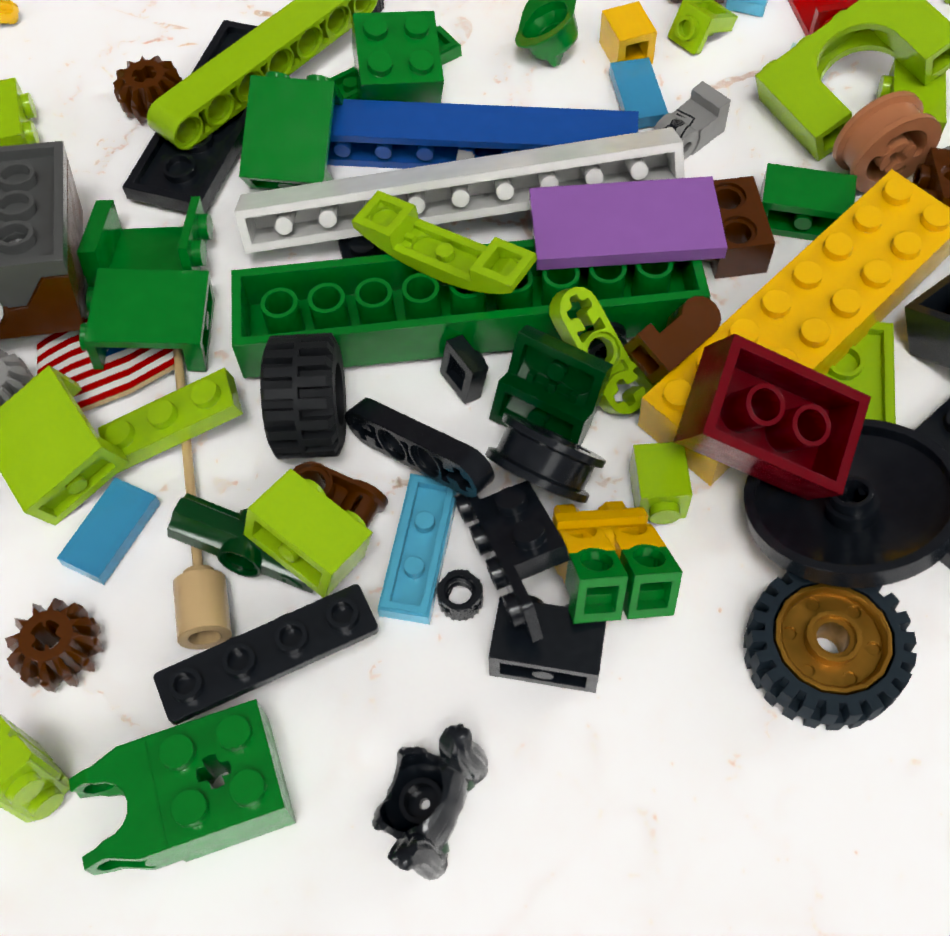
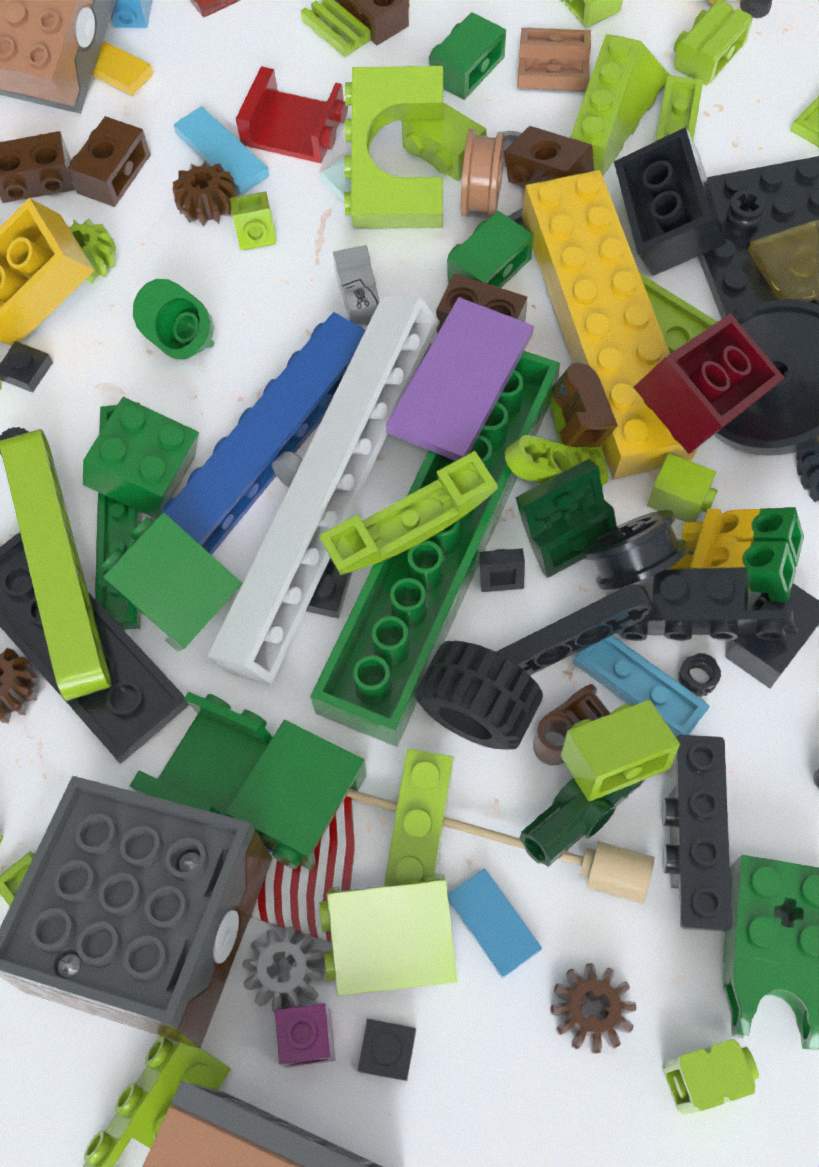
camera: 60 degrees left, 5 degrees up
yellow brick [599,1,657,64] -> none
dark azure tile [609,57,668,129] -> none

